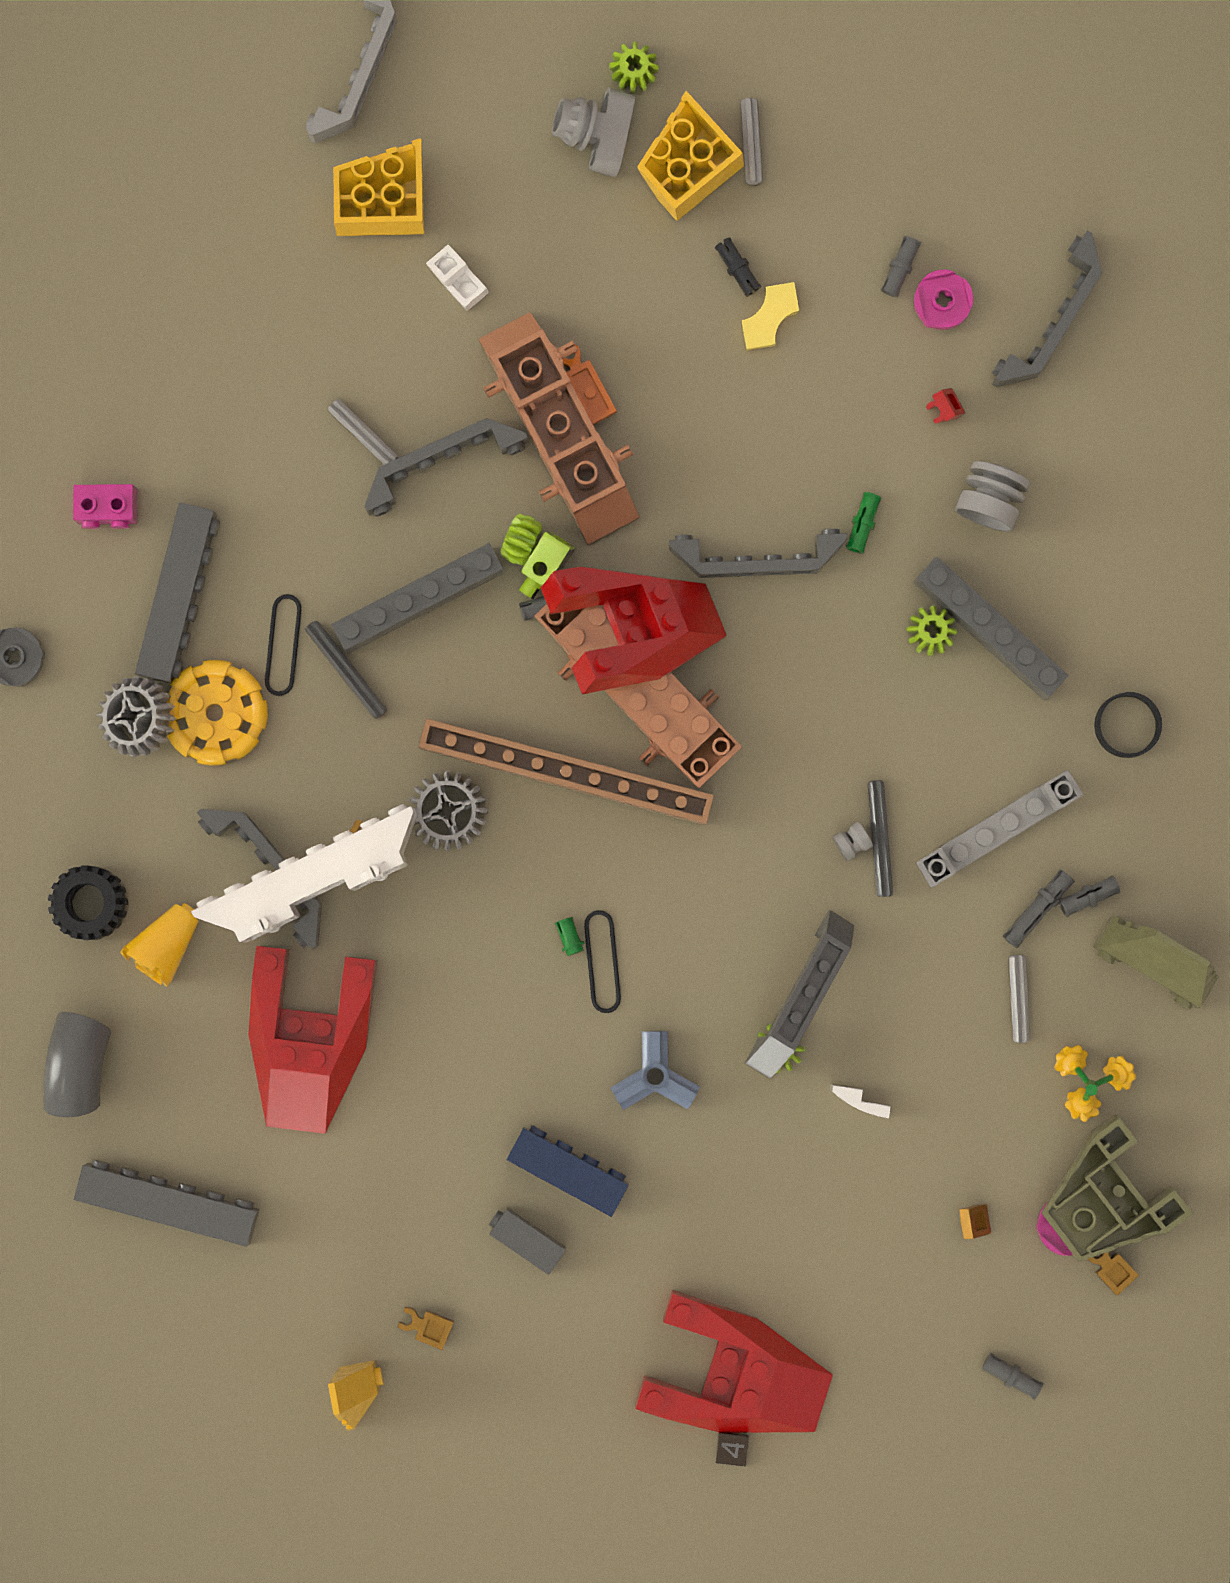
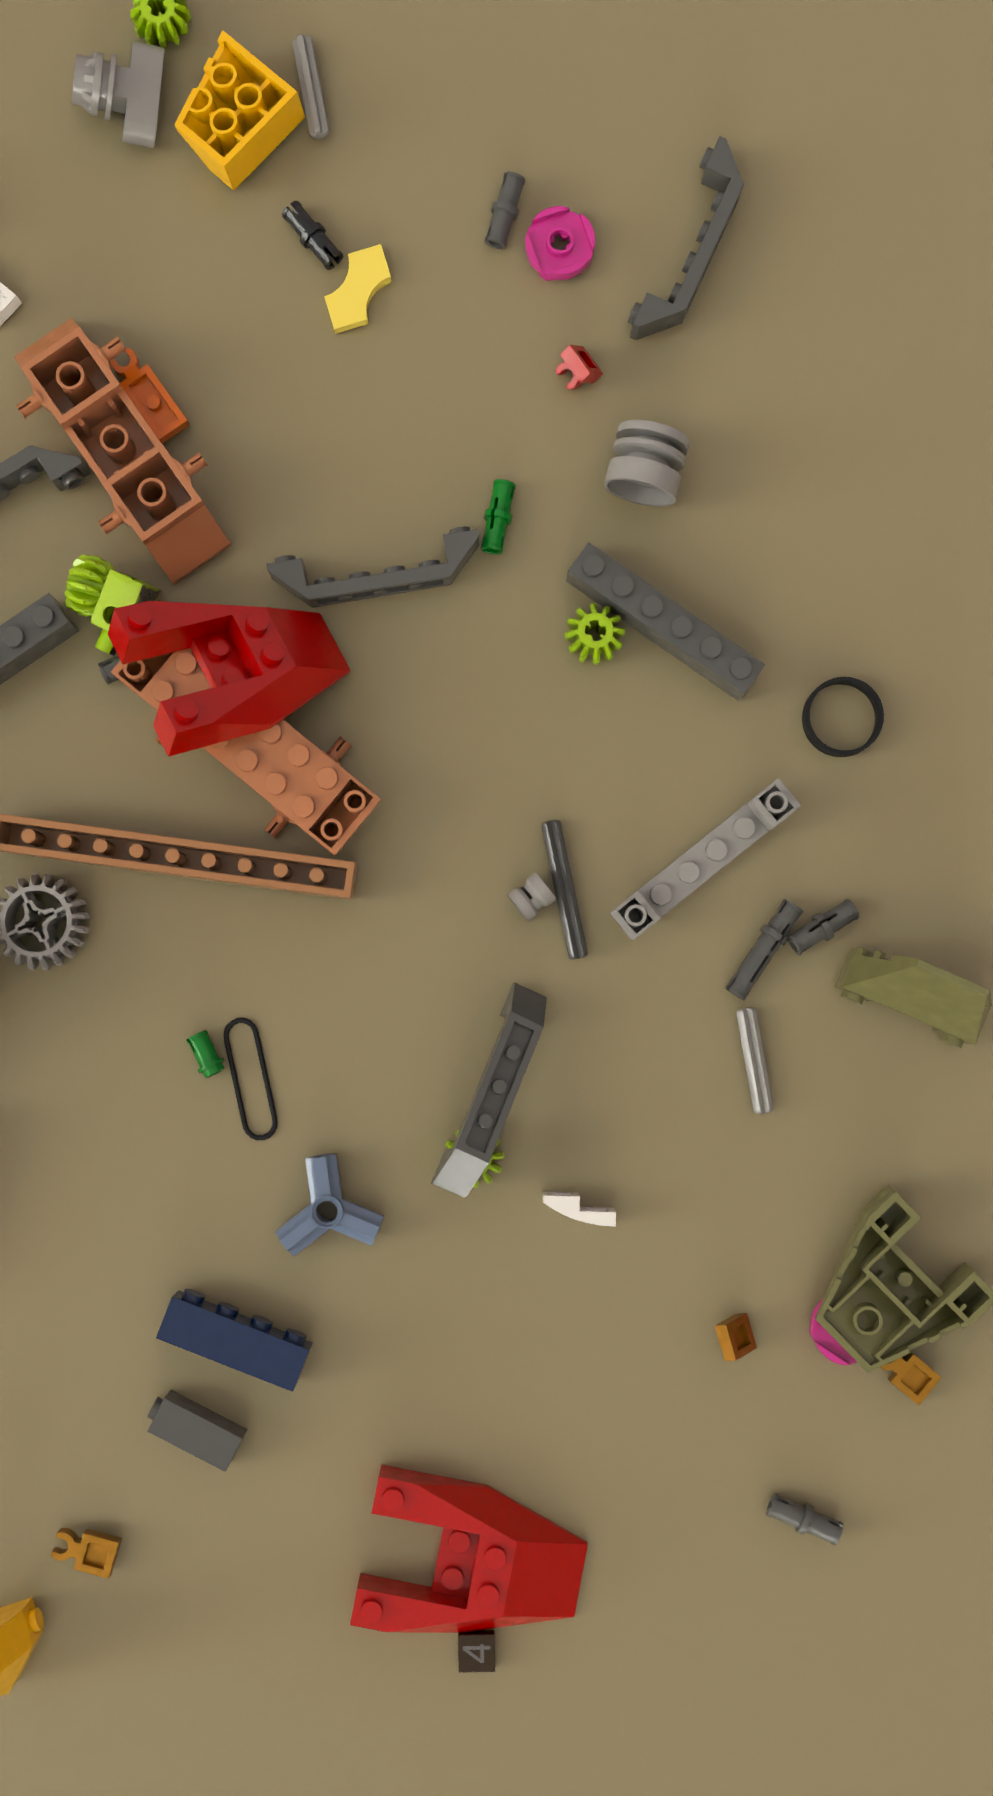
camera: 10 degrees left, 0 degrees up
yellow plant [1054,1045,1136,1122] -> none

